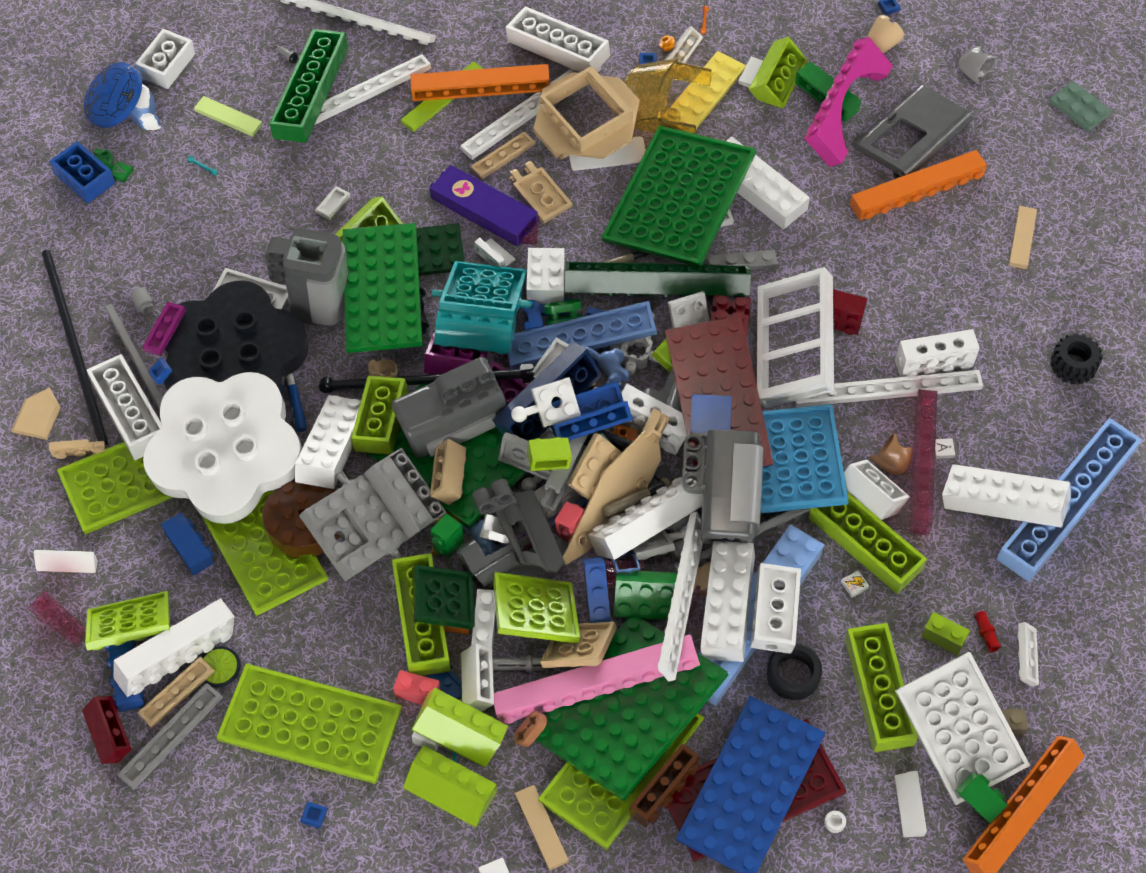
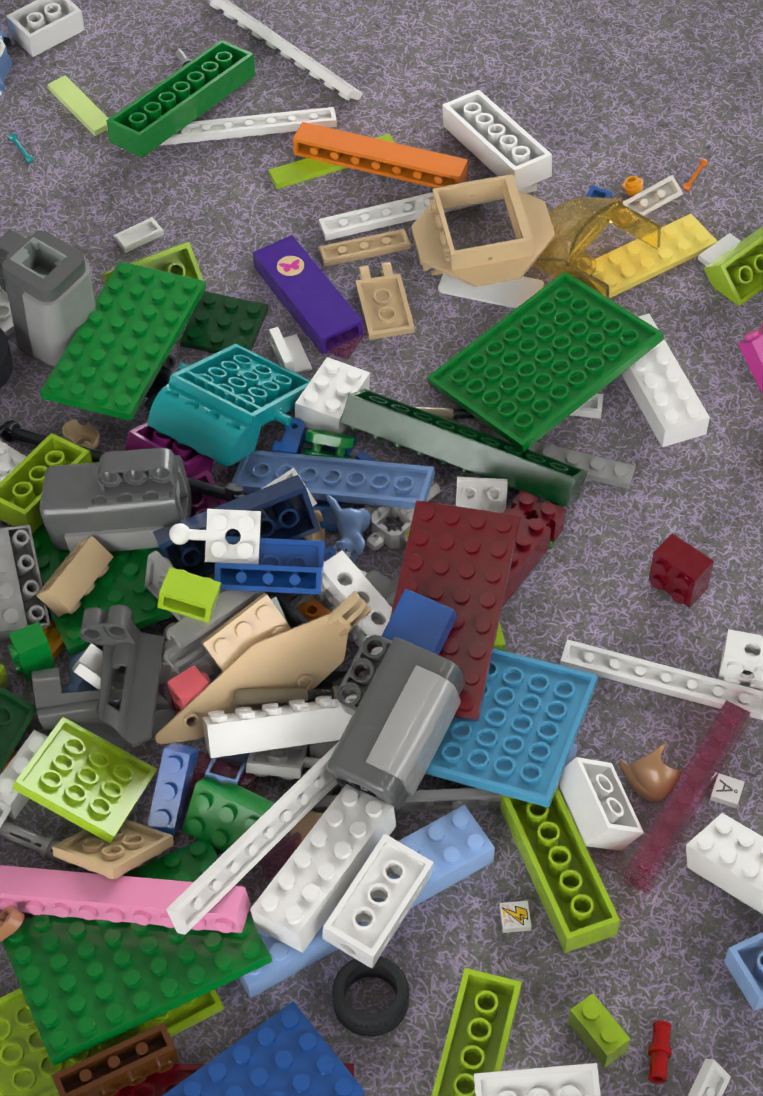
camera: 25 degrees right, 5 degrees down
white window [757,267,834,408] -> none

